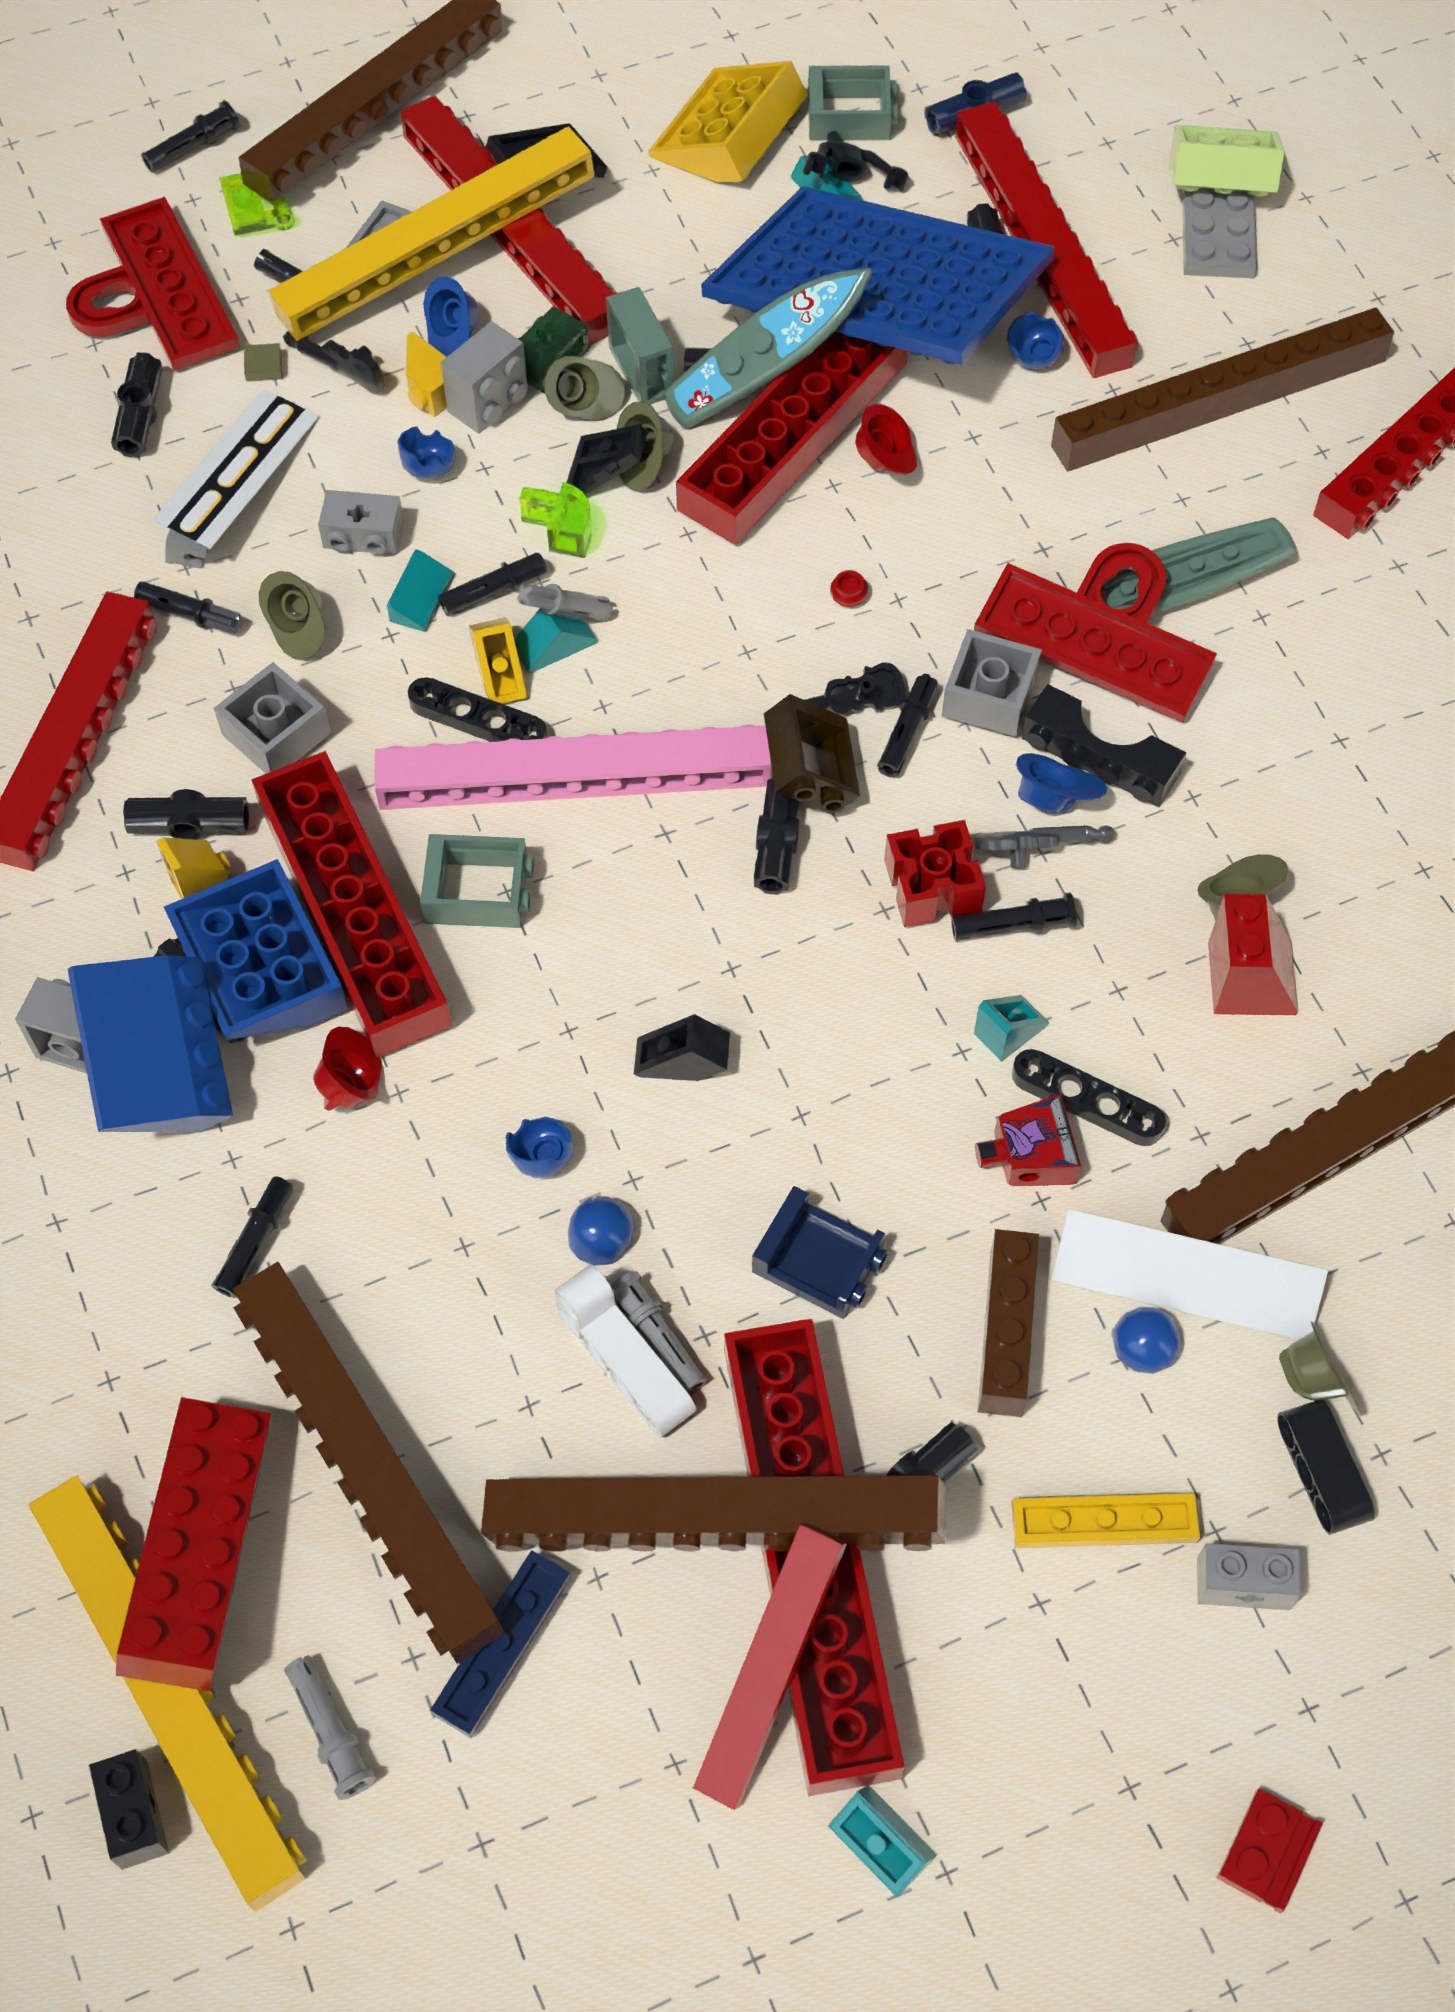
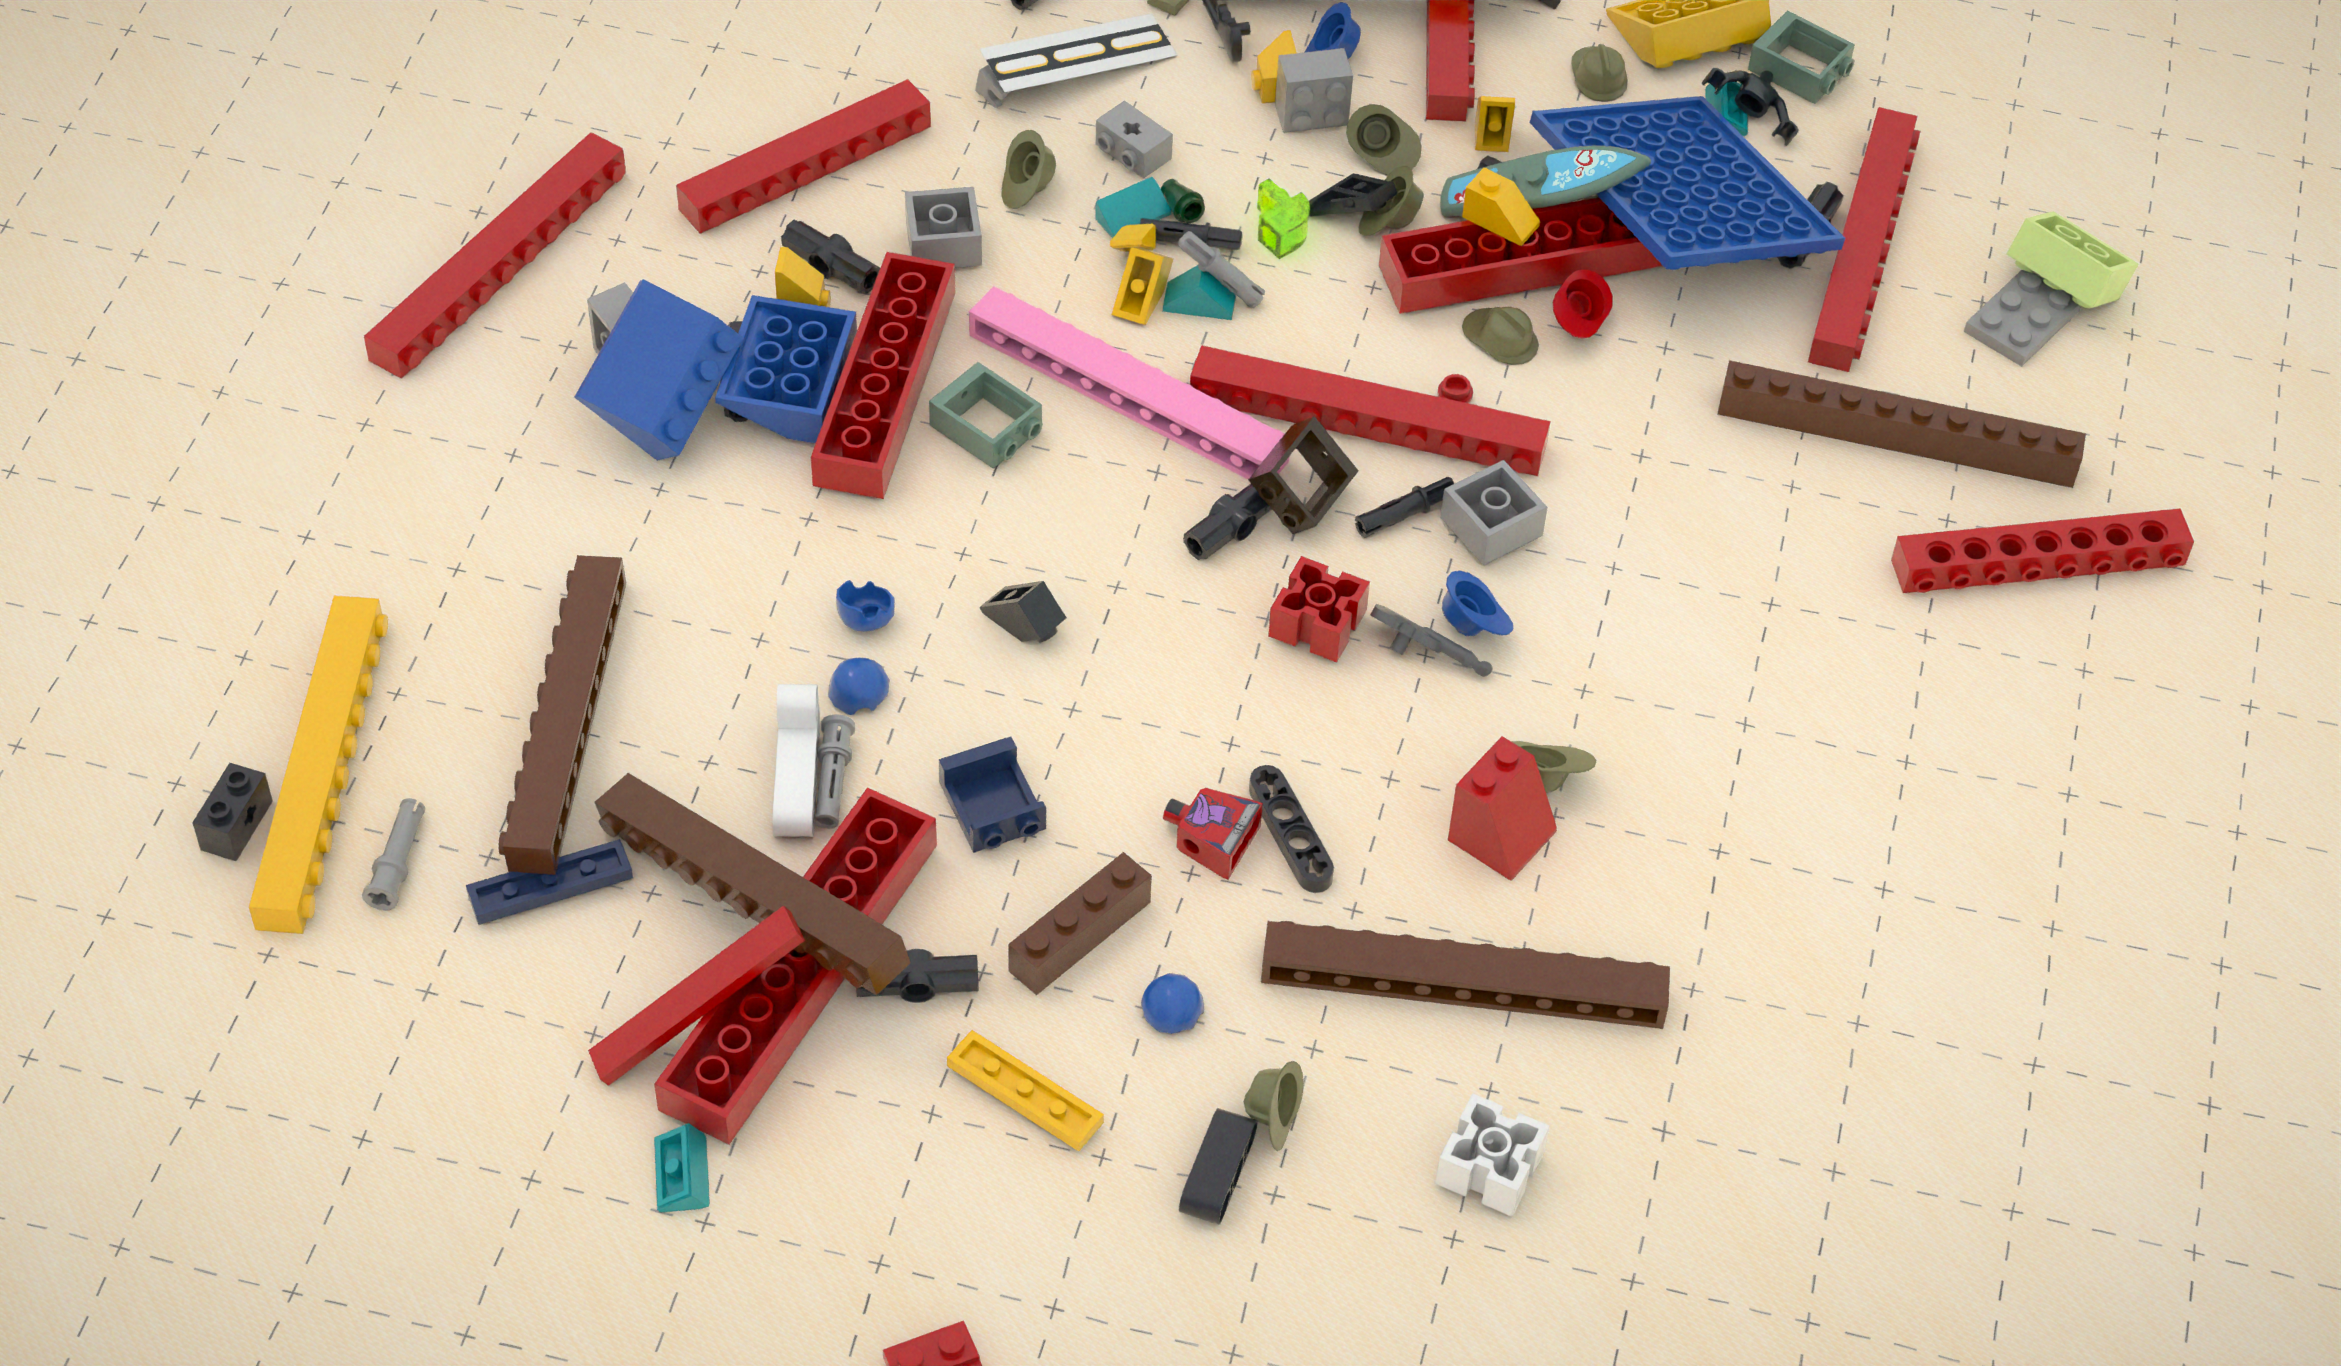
camera: 35 degrees right, 10 degrees down
red brick [116,1397,271,1692] -> none
black axle [134,581,242,634] -> none
black axle [211,1176,293,1298] -> none
red piece [313,1026,382,1111] -> none
blue hair [397,426,456,479] -> none
black beam [407,677,547,742] -> none
clear green brick [517,306,589,393] -> none
sand green window [606,287,674,405] -> none
black piece [804,662,905,716] -> none
dark blue piece [924,72,1027,135] -> none
black pin [951,892,1077,942] -> none
red plate [974,543,1217,723] -> none
teal slope [974,995,1049,1062] -> none
blue hair [1007,311,1064,370] -> none
black arch [1021,684,1187,807] -> none
white sticker [1052,1209,1328,1340] -> none
sand green piece [1101,517,1296,614] -> none
light grey brick [1197,1543,1301,1611] -> none
none -> yellow slope [1110,224,1156,252]
none -> dark green cone [1161,179,1205,223]
none -> brick [1190,345,1551,476]
none -> yellow slope [1462,167,1540,246]
none -> olive piece [1462,307,1539,365]
none -> yellow slope [1475,96,1515,152]
none -> olive piece [1571,44,1628,102]

